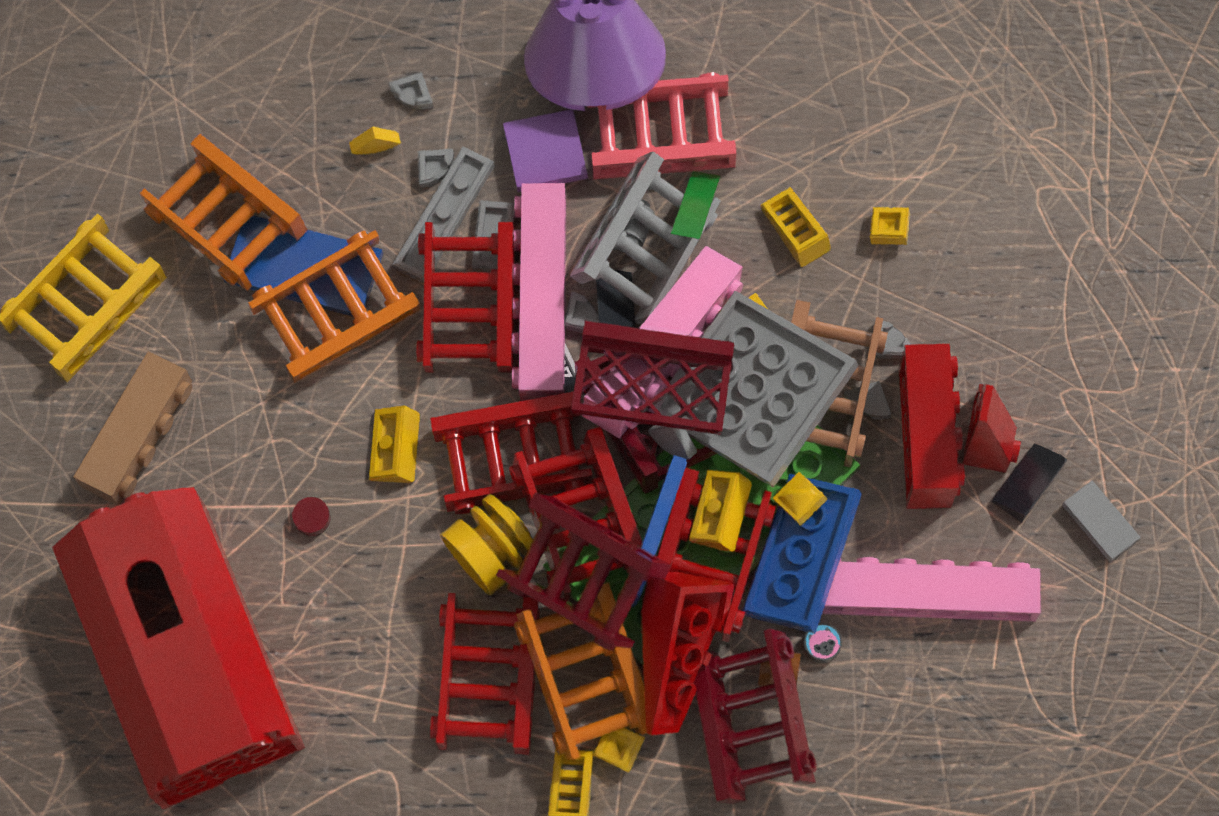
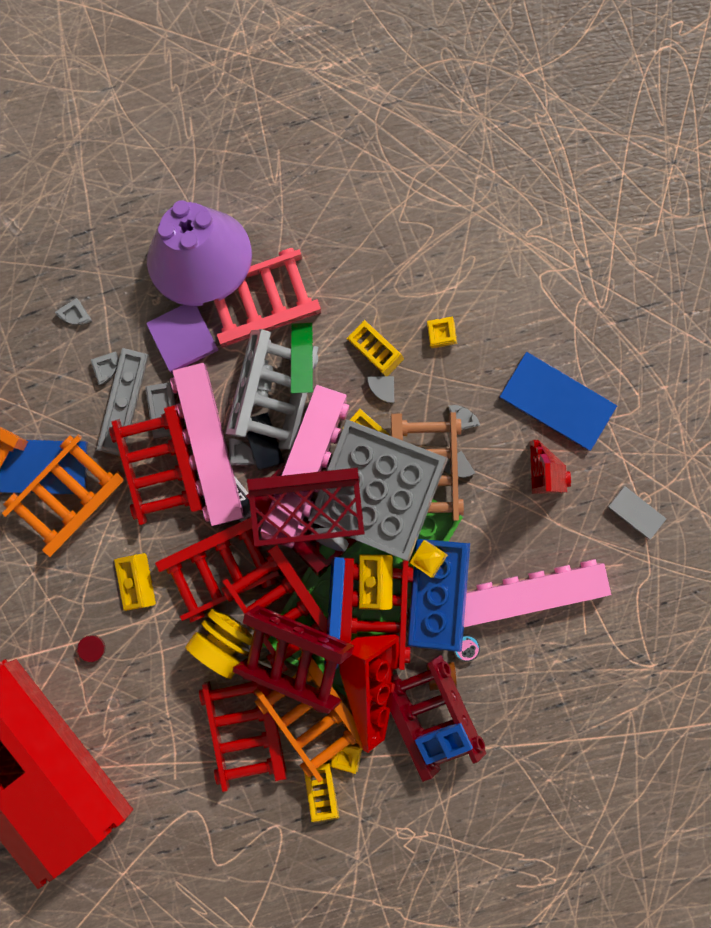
camera: 20 degrees left, 15 degrees up
yellow tile [349,127,401,155] -> none
red brick [898,343,965,509] -> none
black slope [992,443,1068,523] -> none
none -> light grey tile [367,376,394,403]
none -> blue slope [415,723,473,765]
none -> blue tile [499,352,617,451]

